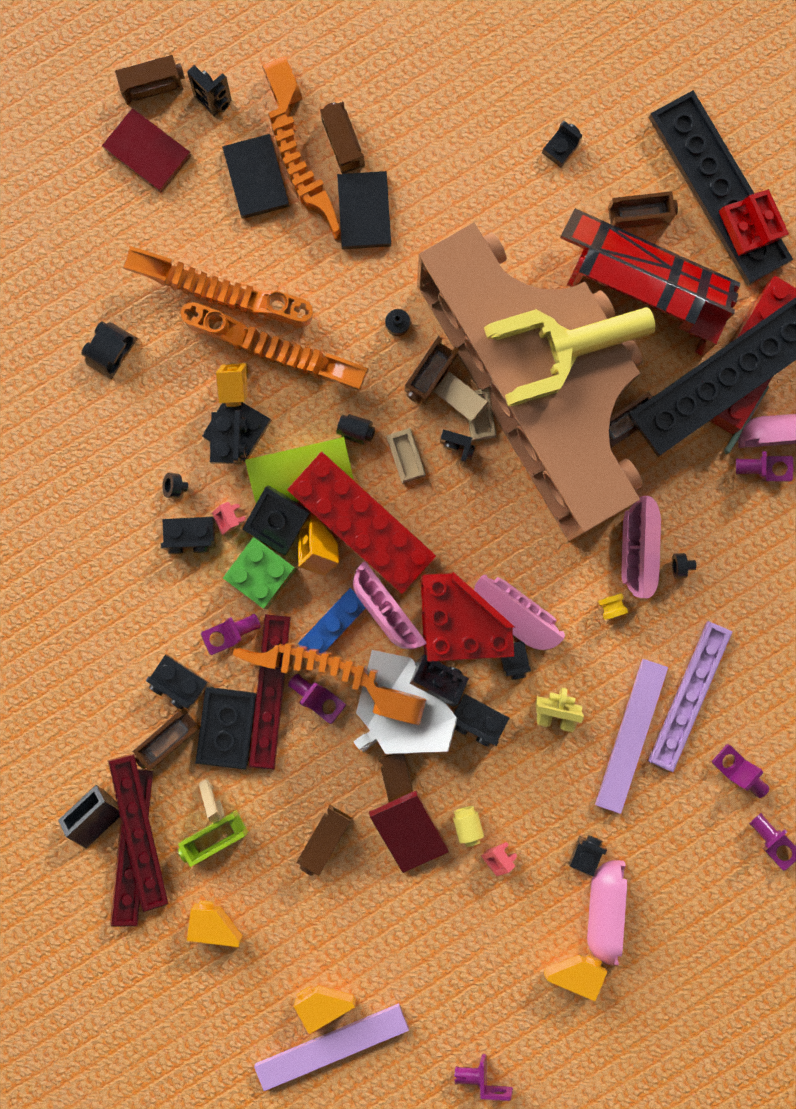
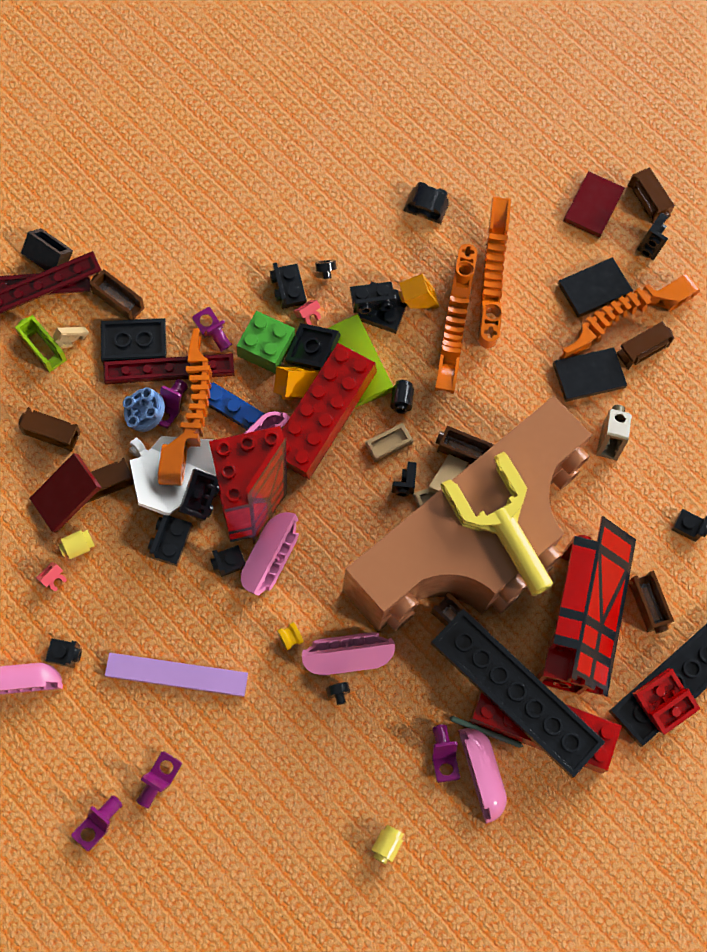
camera: 70 degrees right, 15 degrees down
black bracket [145,654,209,710] -> none
black tile [385,309,410,336] -> none
light yellow hips [535,688,584,732] -> none
lavender tile [648,621,732,772] -> none
none -> light blue tile [123,387,165,432]
none -> dark tan torso [596,405,632,460]

